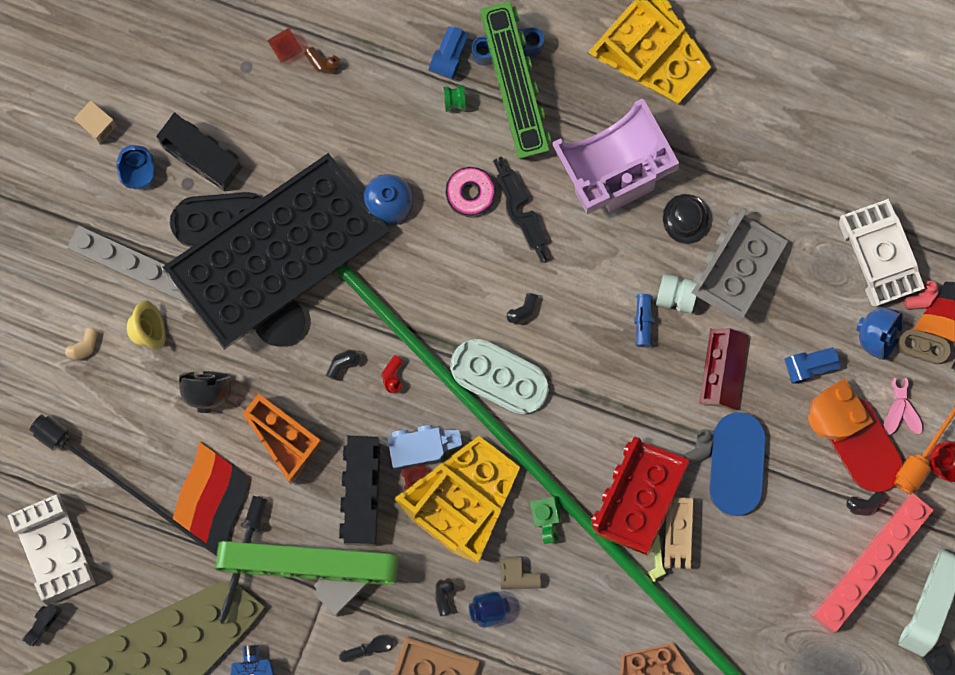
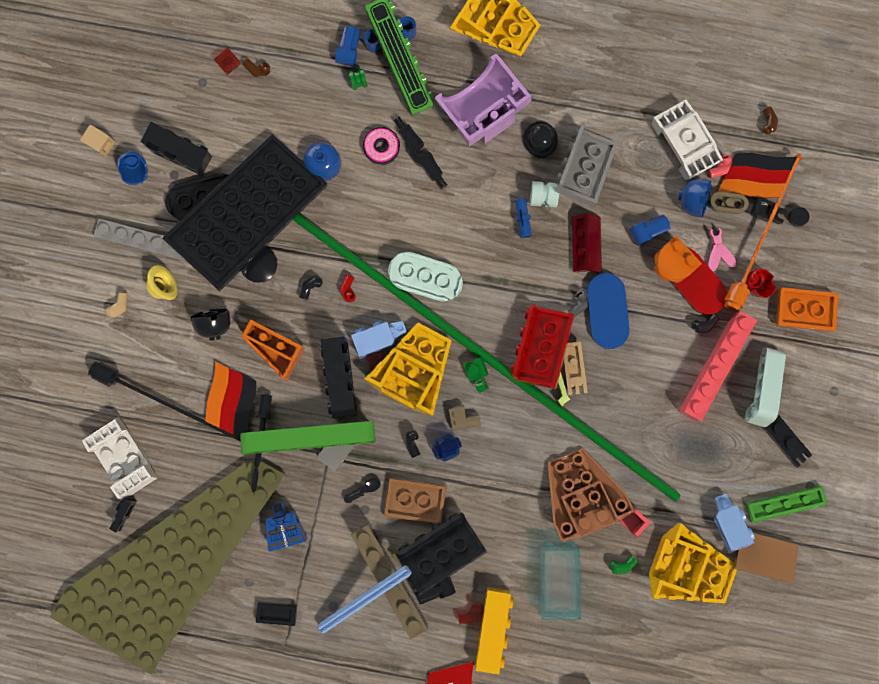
camera: 10 degrees left, 5 degrees up
black arm [506,293,539,325] -> none

